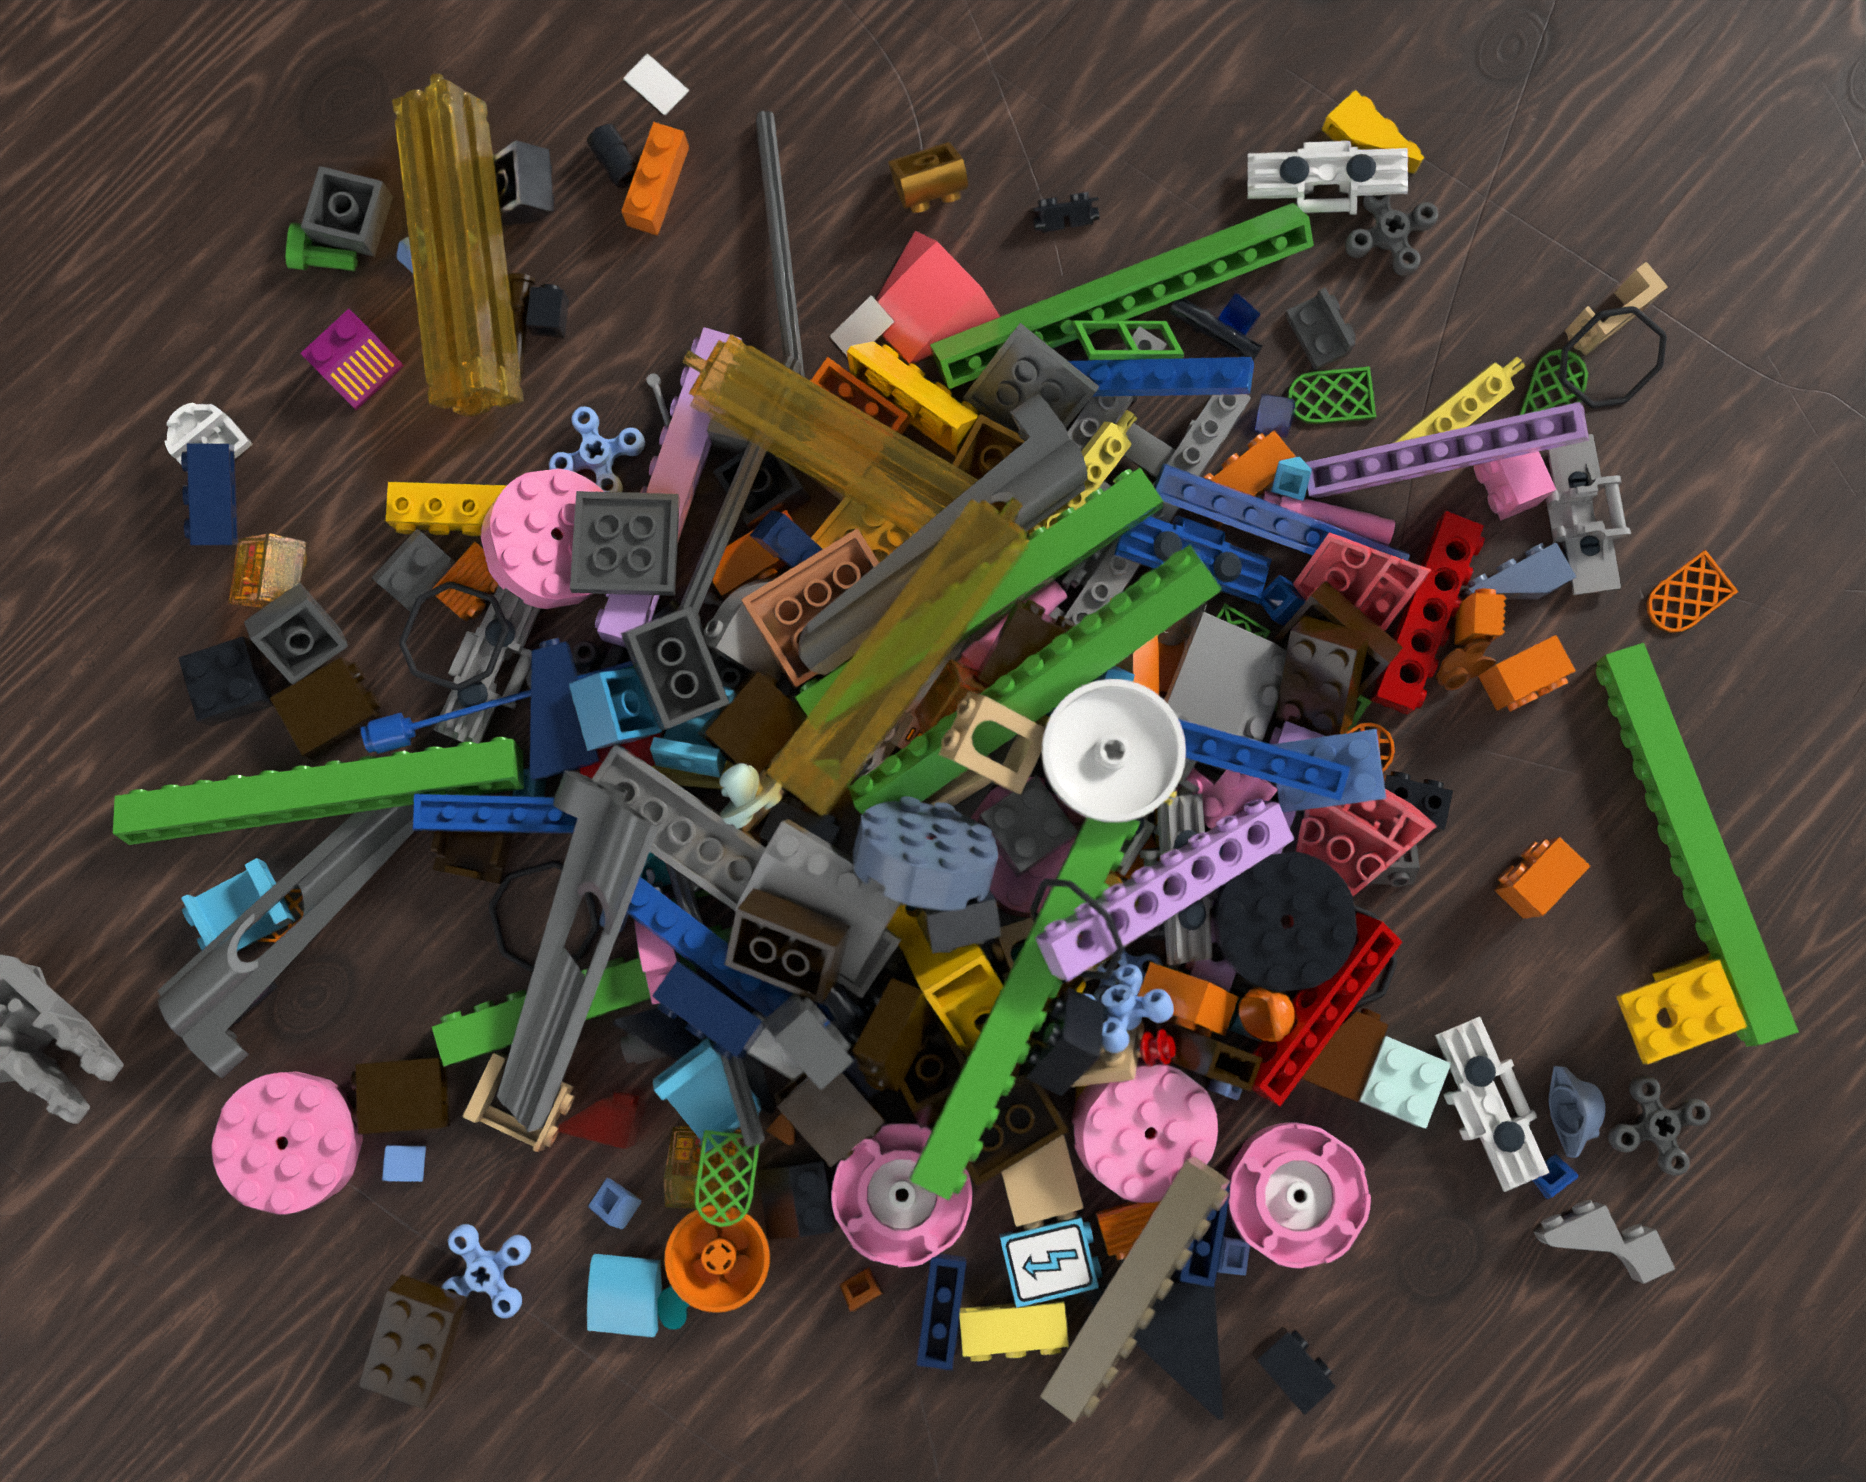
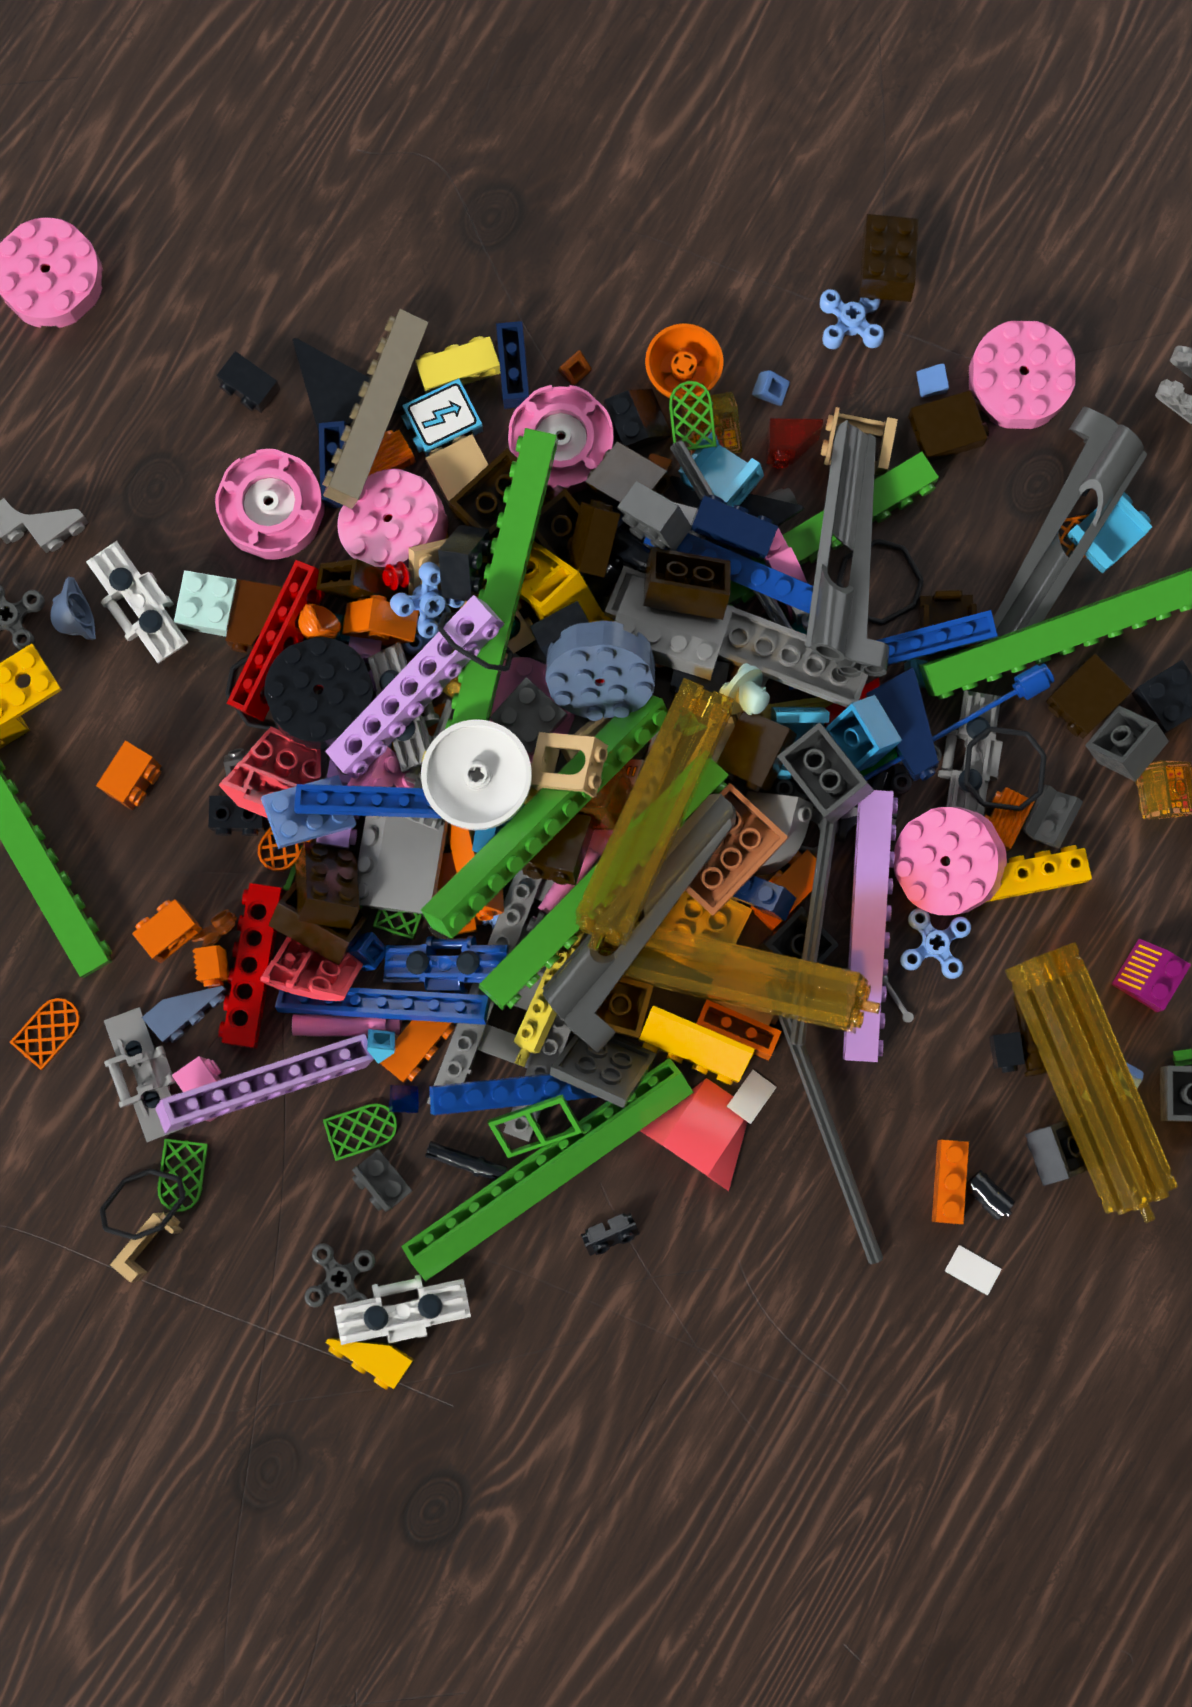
camera: 165 degrees right, 0 degrees up
dark grey plate [570,491,680,596] -> none
medium azure slope [587,1254,662,1337] -> none
teal tile [657,1286,690,1330] -> none
pearl gold brick [888,142,968,213] -> none
medium blue slope [1217,1235,1250,1275] -> none
clear blue slope [1218,293,1261,336] -> none
light yellow plate [1393,357,1525,443] -> none
blue slope [1533,1154,1579,1199] -> none

